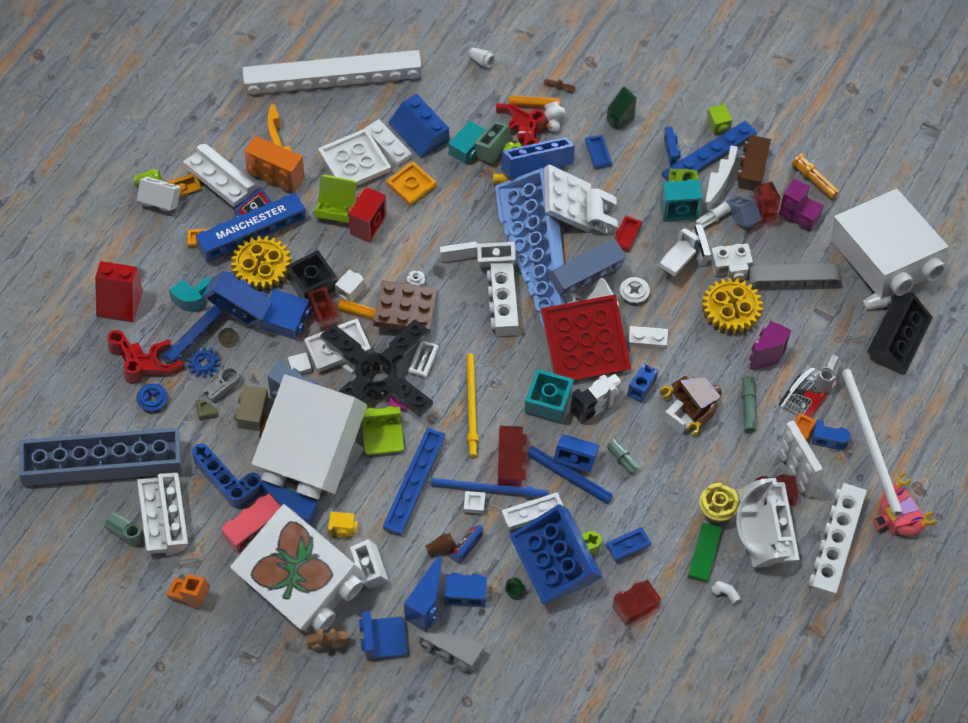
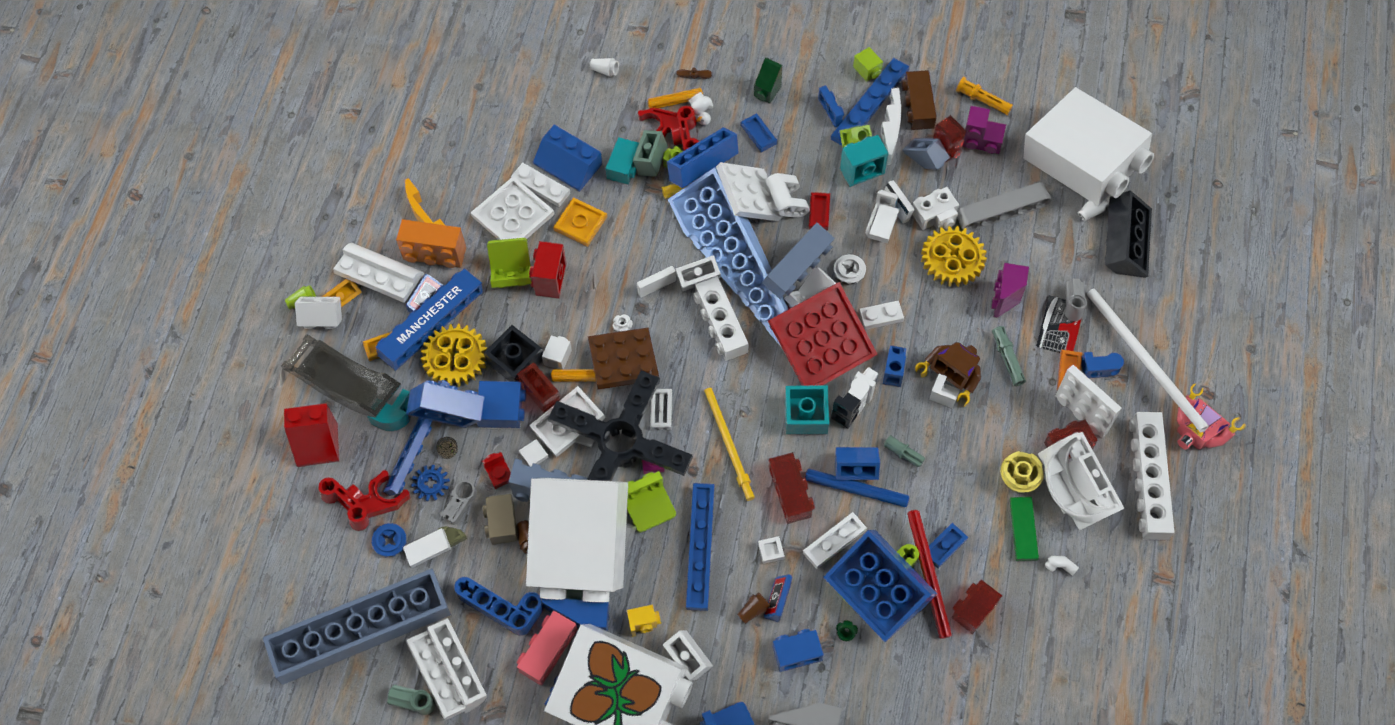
camera: 15 degrees left, 5 degrees up
white brick [243,50,422,95] -> none
blue slope [404,556,442,632] -> none
blue bar [431,478,549,498] -> none
white axle [696,202,731,228] -> none
none -> clear smoke windscreen [281,334,401,418]
none -> white tile [403,528,451,568]
none -> red bracket [482,452,511,489]
none -> red axle [907,510,952,639]

